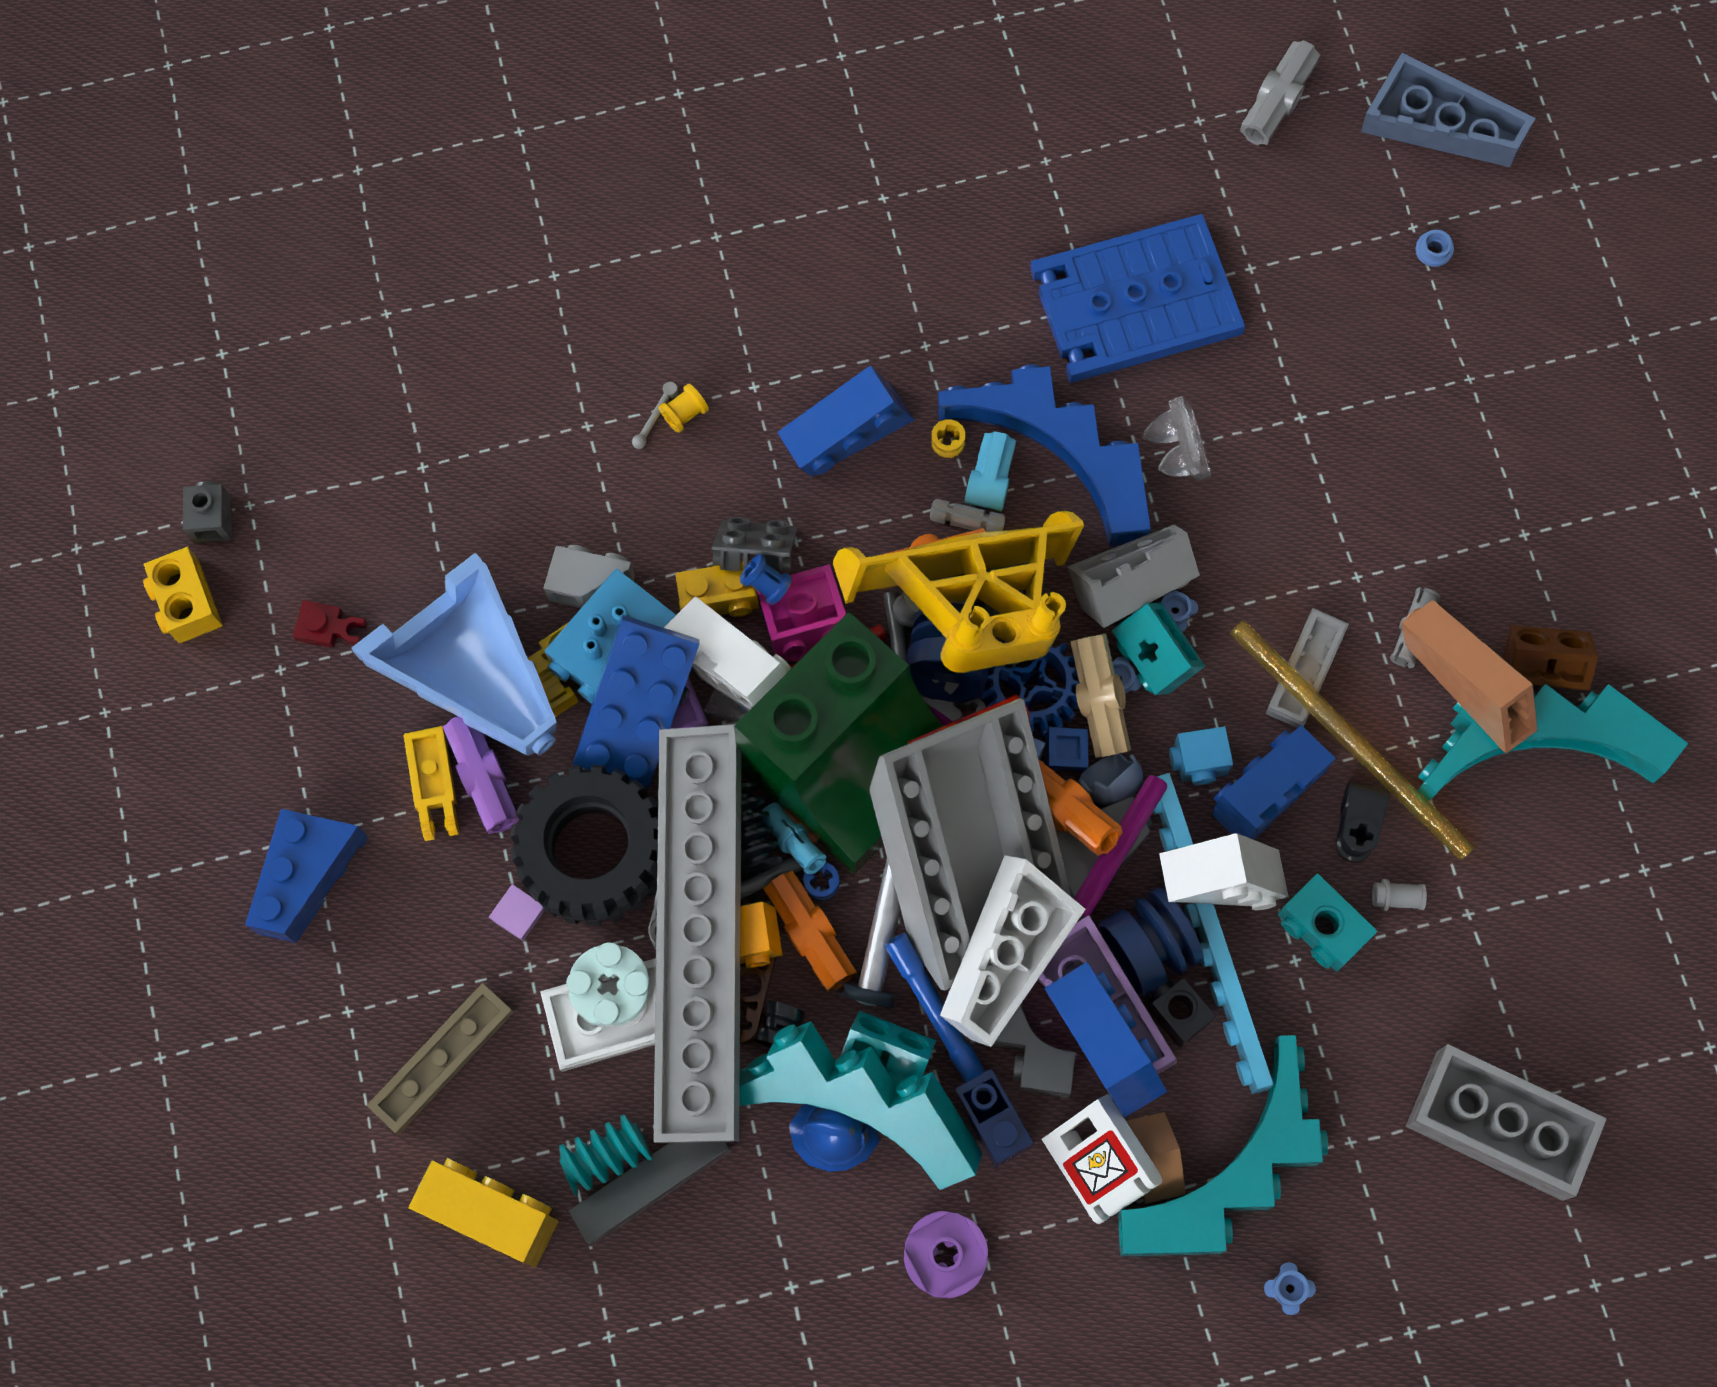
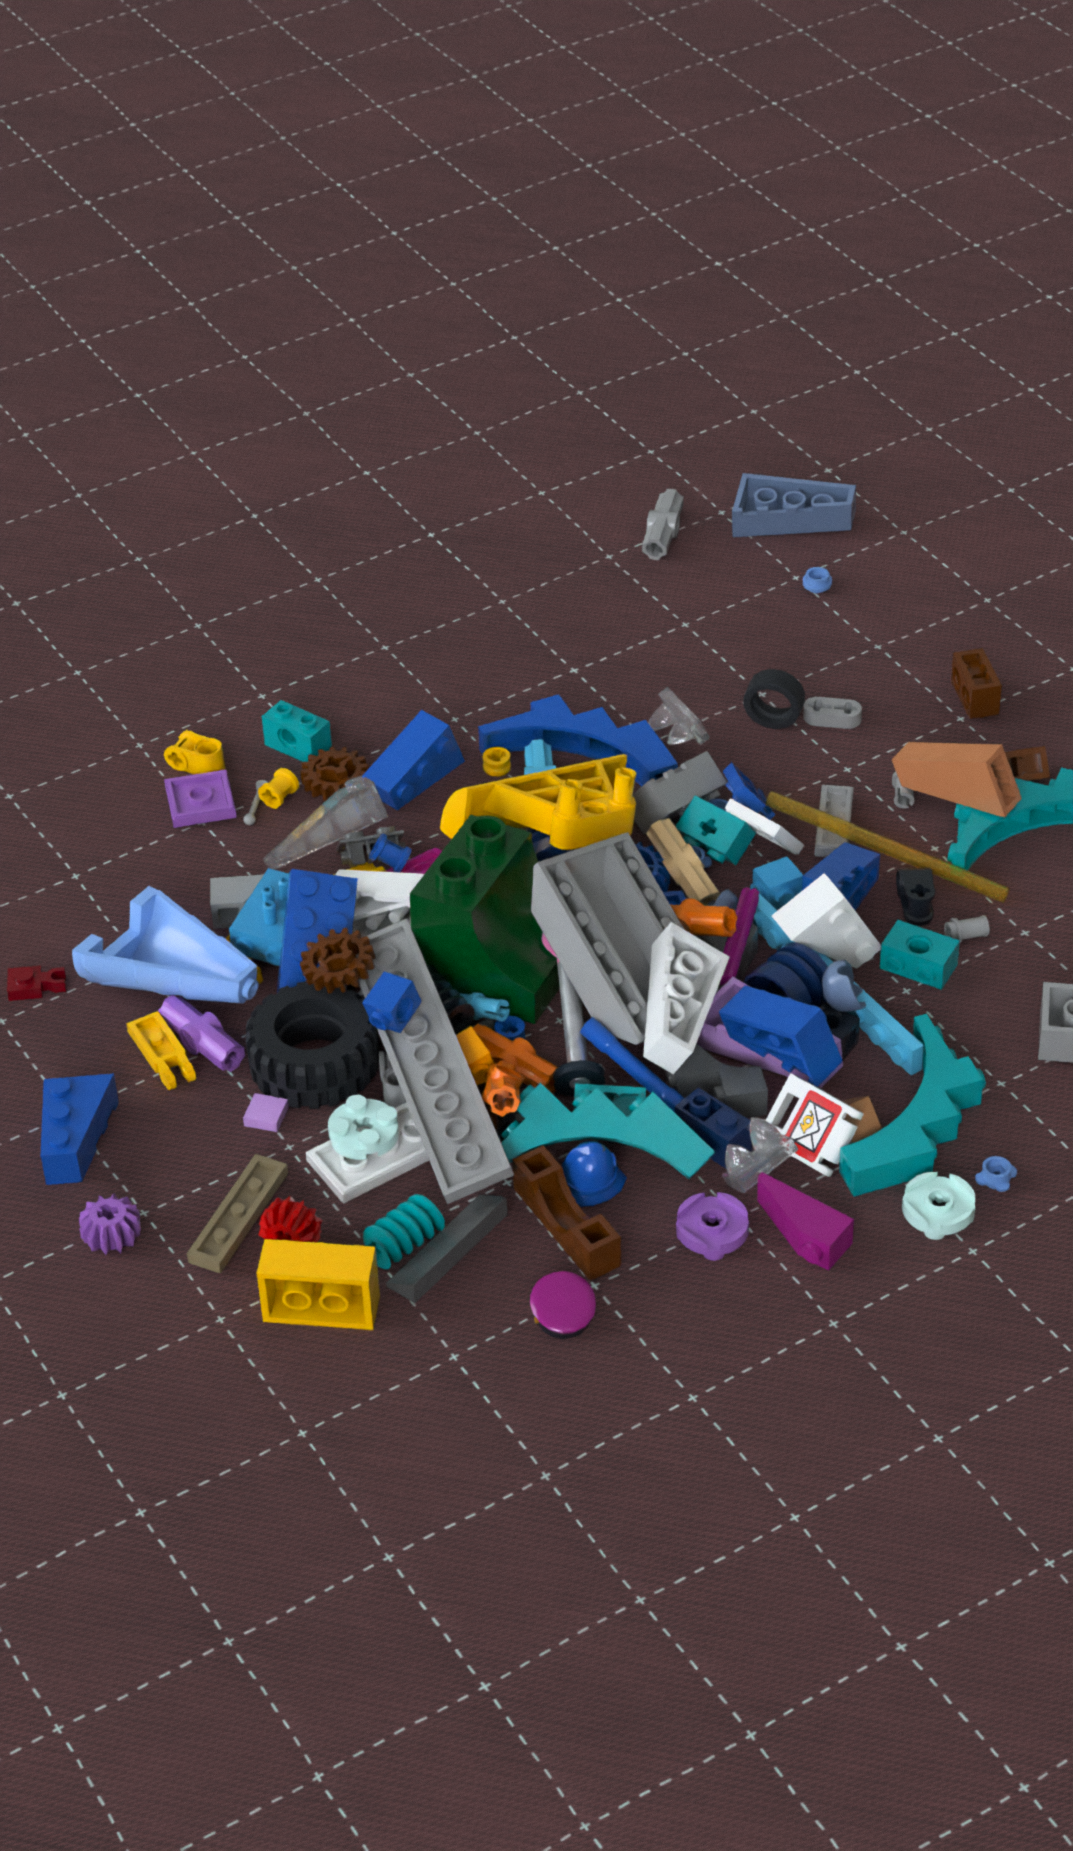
camera: 20 degrees left, 30 degrees down
blue door [1030,214,1245,383] -> none
none -> medium lavender gear [79,1193,141,1255]
none -> yellow piece [164,730,226,774]
none -> medium lavender plate [164,770,237,828]
none -> red gear [259,1196,322,1243]
none -> teal brick [262,700,332,762]
none -> clear wedge [263,776,388,870]
none -> reddish brown gear [300,746,369,802]
none -> reddish brown gear [300,928,376,994]
none -> blue brick [362,971,422,1033]
none -> orange piece [481,1060,524,1117]
none -> reddish brown arch [512,1145,621,1281]
none -> magenta piece [530,1271,596,1339]
none -> clear tile [722,1117,798,1193]
none -> blue plate [723,762,776,820]
none -> white tile [725,798,804,855]
none -> black tyre [743,669,805,729]
none -> magenta slope [757,1172,854,1271]
none -> light grey beam [803,697,862,729]
none -> sand blue hair [822,959,866,1012]
none -> light aqua plate [902,1172,975,1240]
none -> reddish brown brick [951,648,1002,719]

